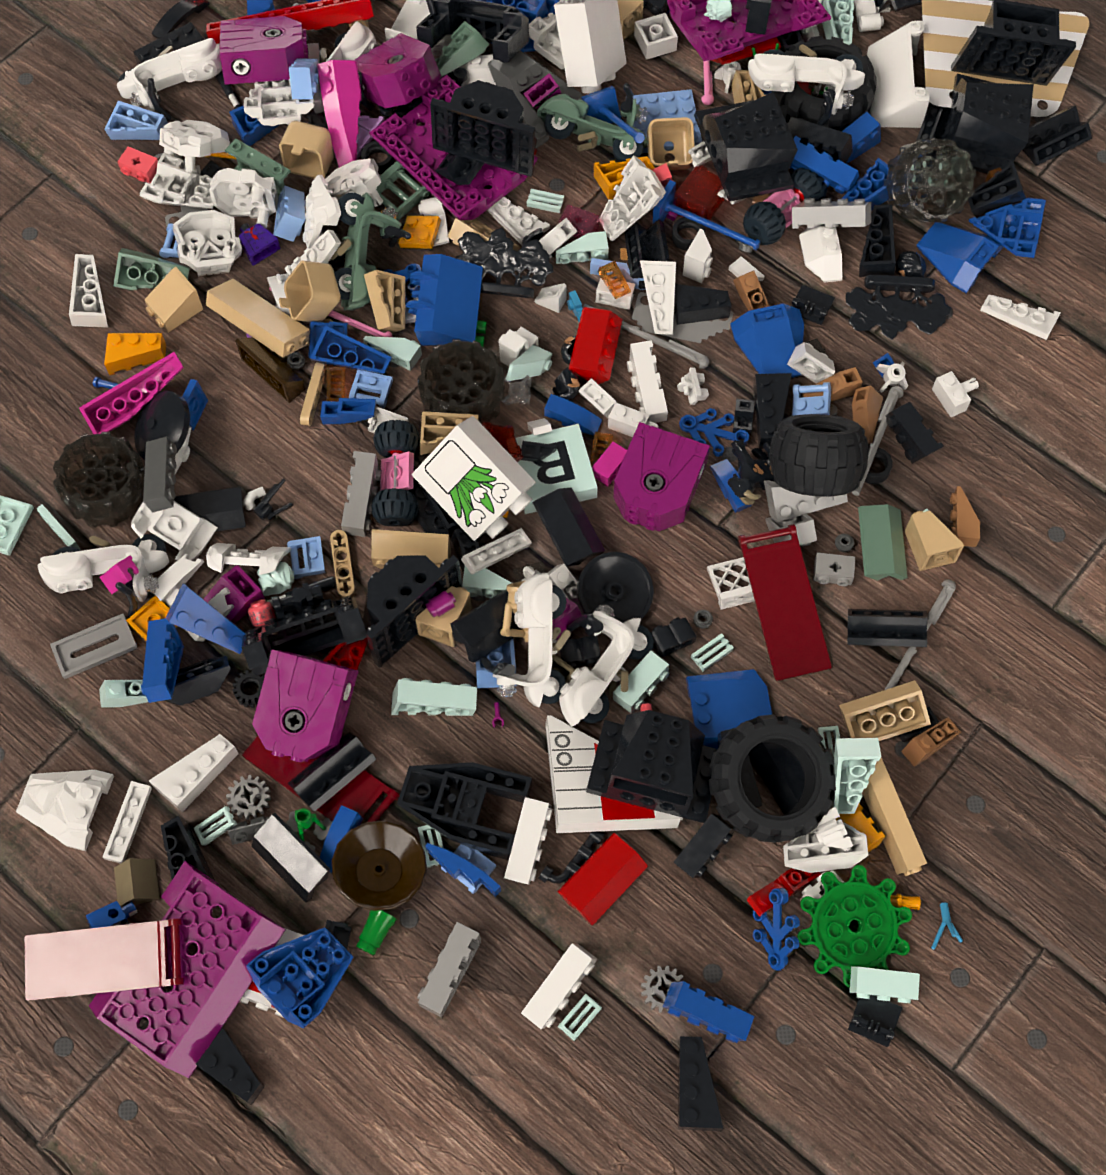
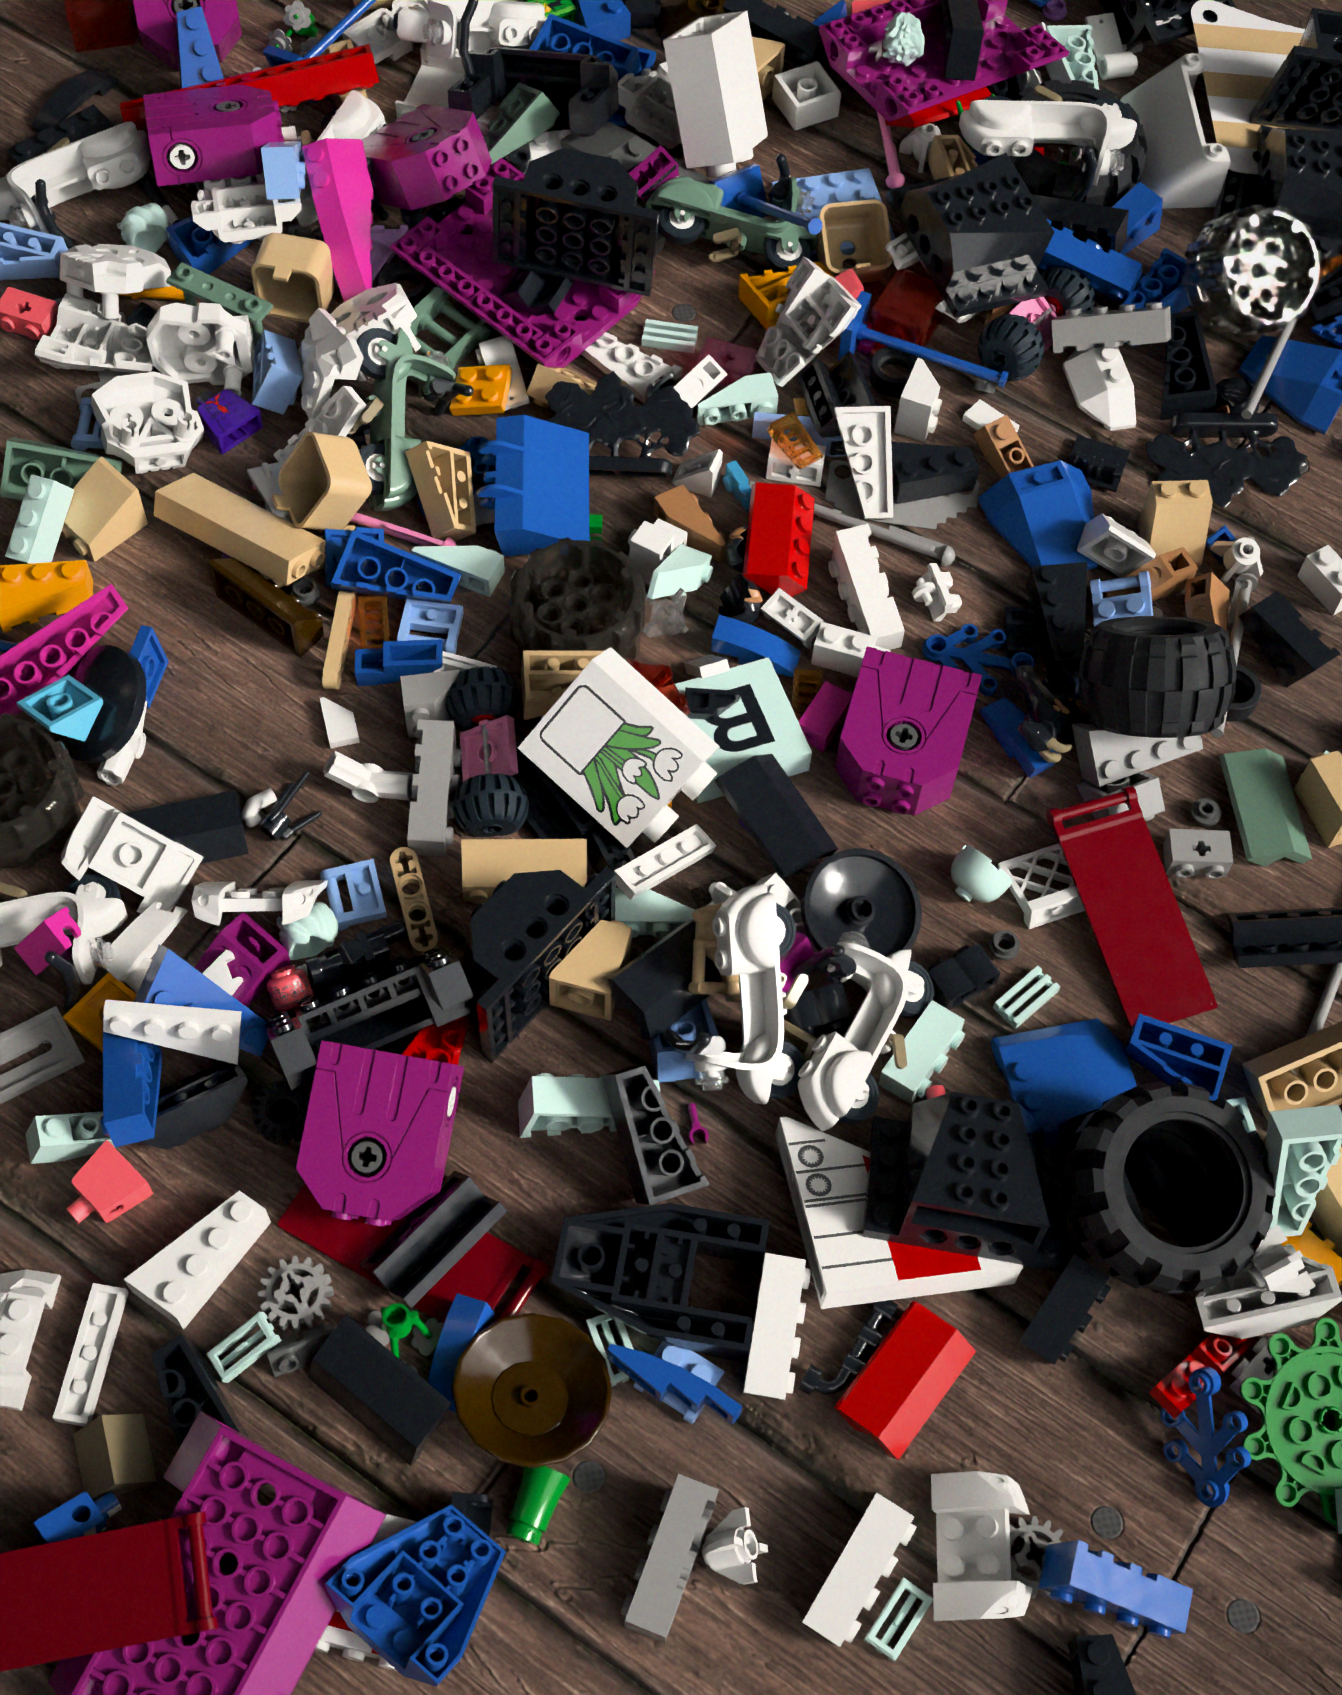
camera: 10 degrees left, 5 degrees down
dark grey brick [143,436,177,513] -> none
magenta brick [425,590,456,618] -> none
none -> light aqua brick [5,474,74,564]
none -> medium azure slope [16,675,103,742]
none -> coral torso [66,1140,154,1224]
none -> white wing [103,1000,242,1065]
none -> light aqua hair [117,203,169,253]
none -> white tile [320,697,360,749]
none -> white piece [323,751,413,803]
none -> light grey slope [400,669,460,738]
none -> black wedge [602,1066,710,1205]
none -> medium nougat slope [654,484,727,563]
none -> white brick [702,1507,768,1585]
none -> white piece [931,1471,1033,1621]
none -> light aqua cylinder [950,845,1013,903]
none -> blue wedge [1125,1013,1233,1101]
none -> tan slope [1137,480,1213,566]
none -> light grey bar [1241,282,1312,419]

